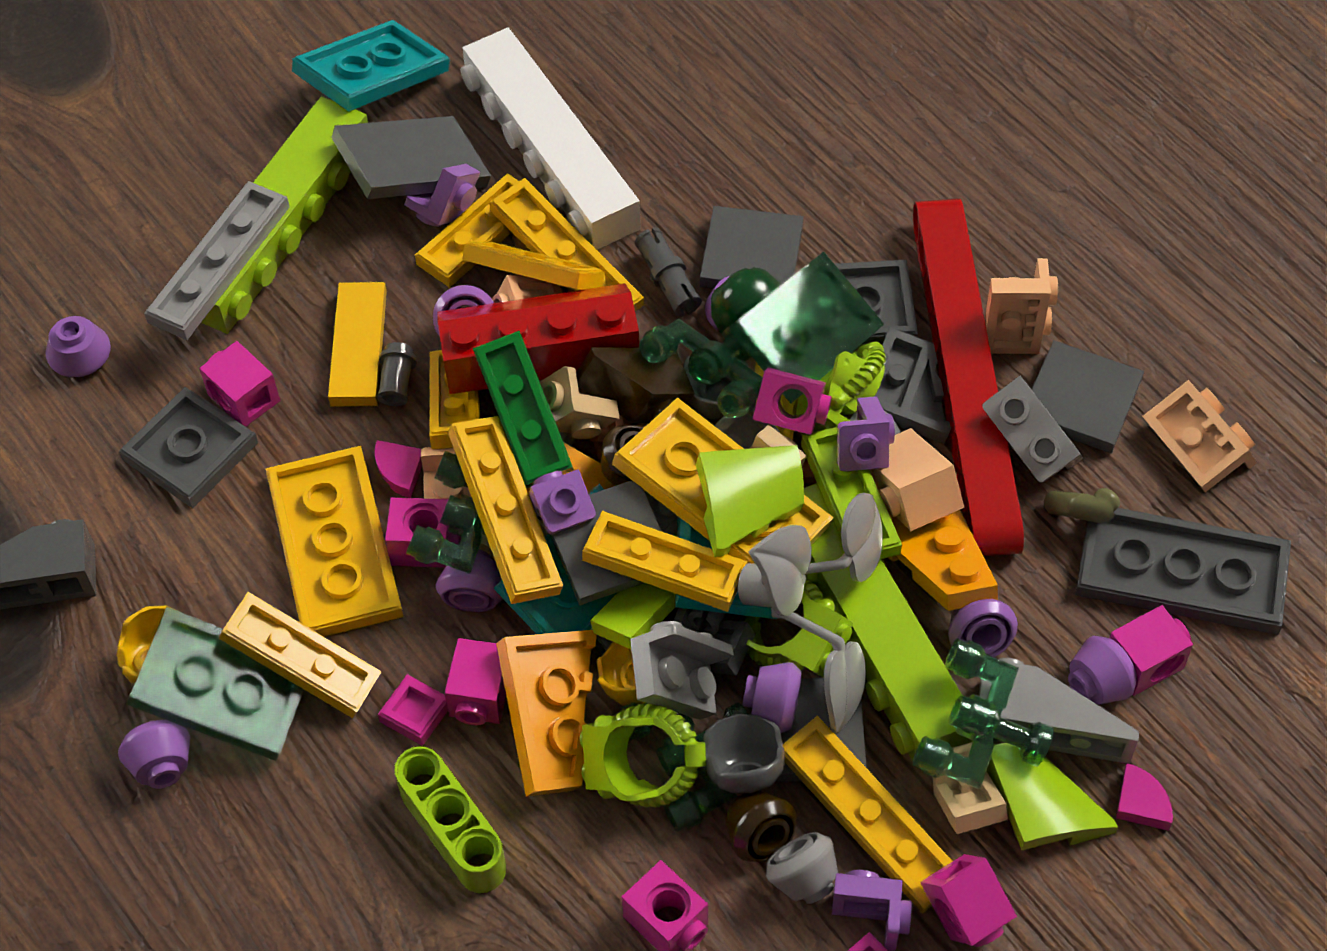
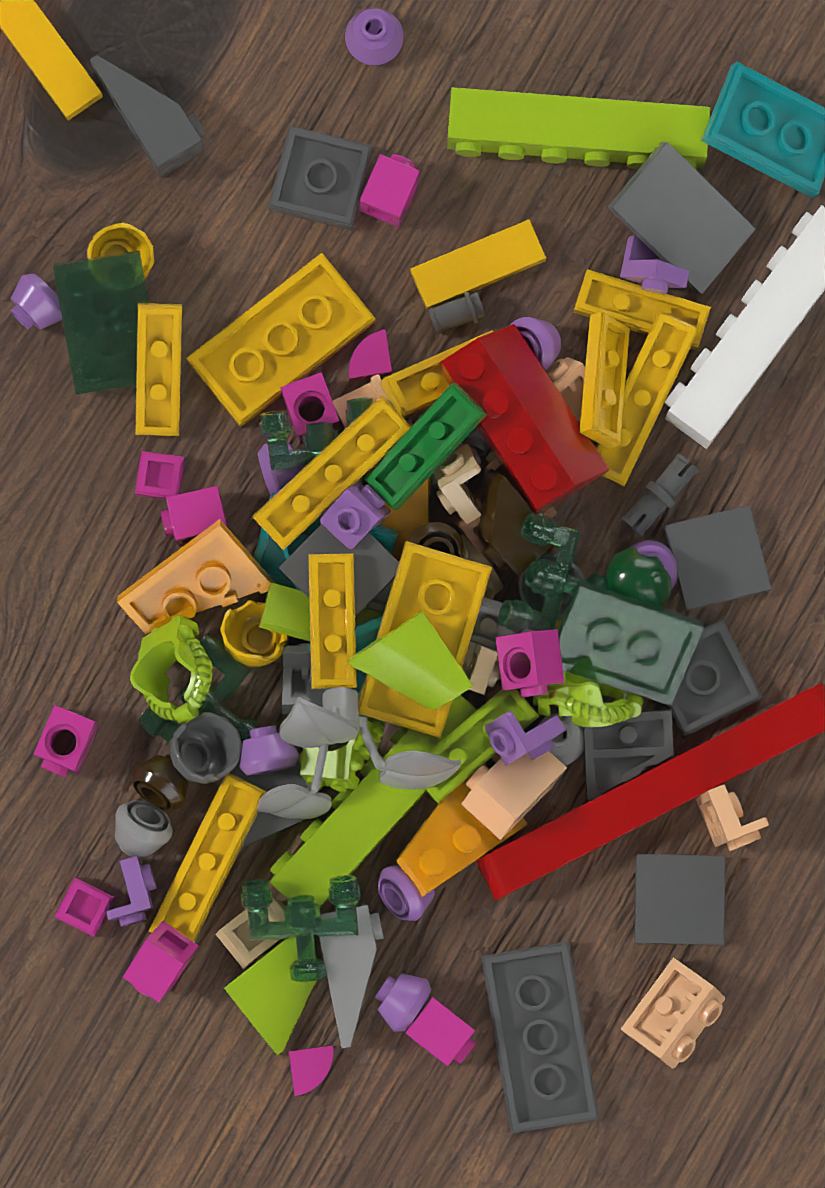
camera: 65 degrees right, 25 degrees up
light grey tile [144,181,290,340] -> none
lime beam [395,746,506,893] -> none
light grey bracket [630,621,734,720] -> none
light grey bracket [982,375,1084,483] -> none
olive arm [1044,488,1120,524] -> none

